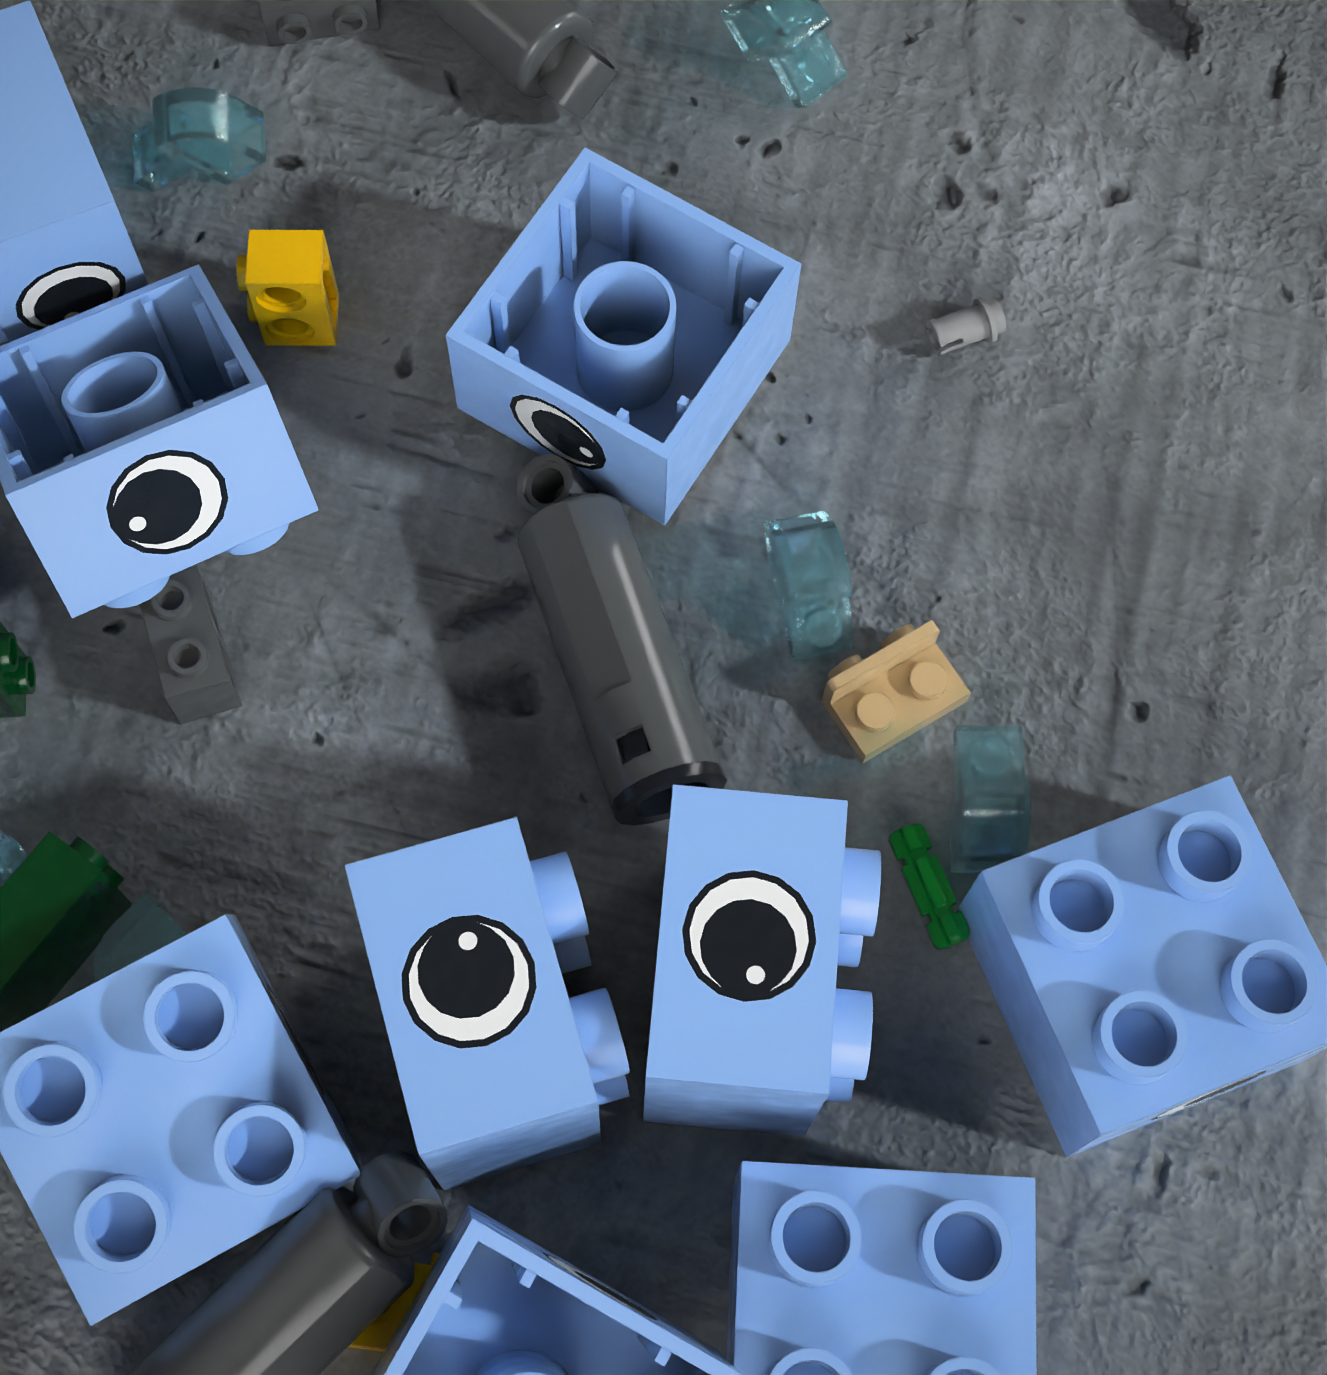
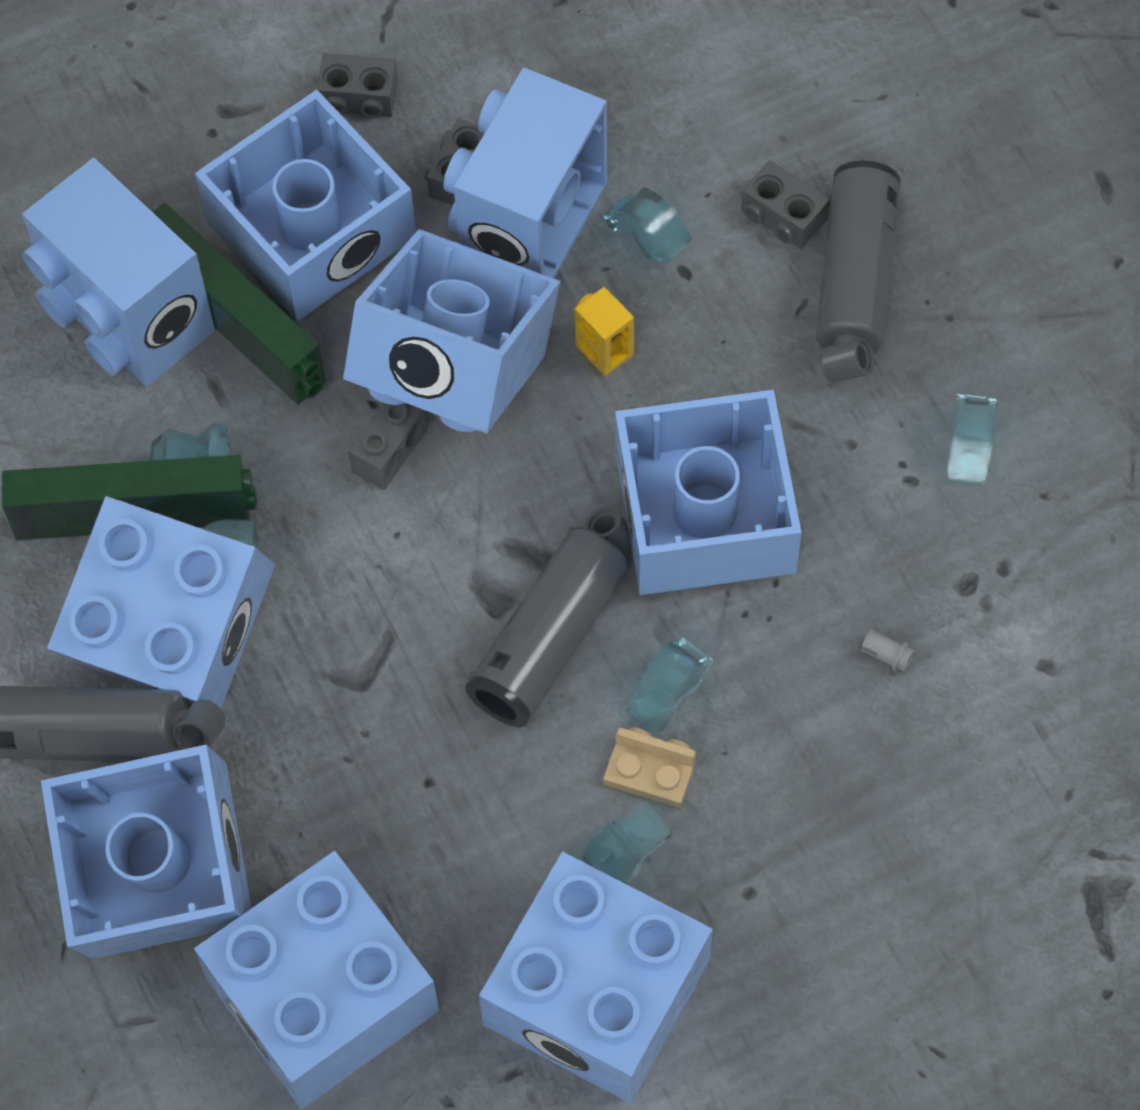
camera: 55 degrees right, 5 degrees down
light blue brick [345,817,630,1190] -> none
light blue brick [643,784,881,1137] -> none
green axle [888,823,970,950] -> none

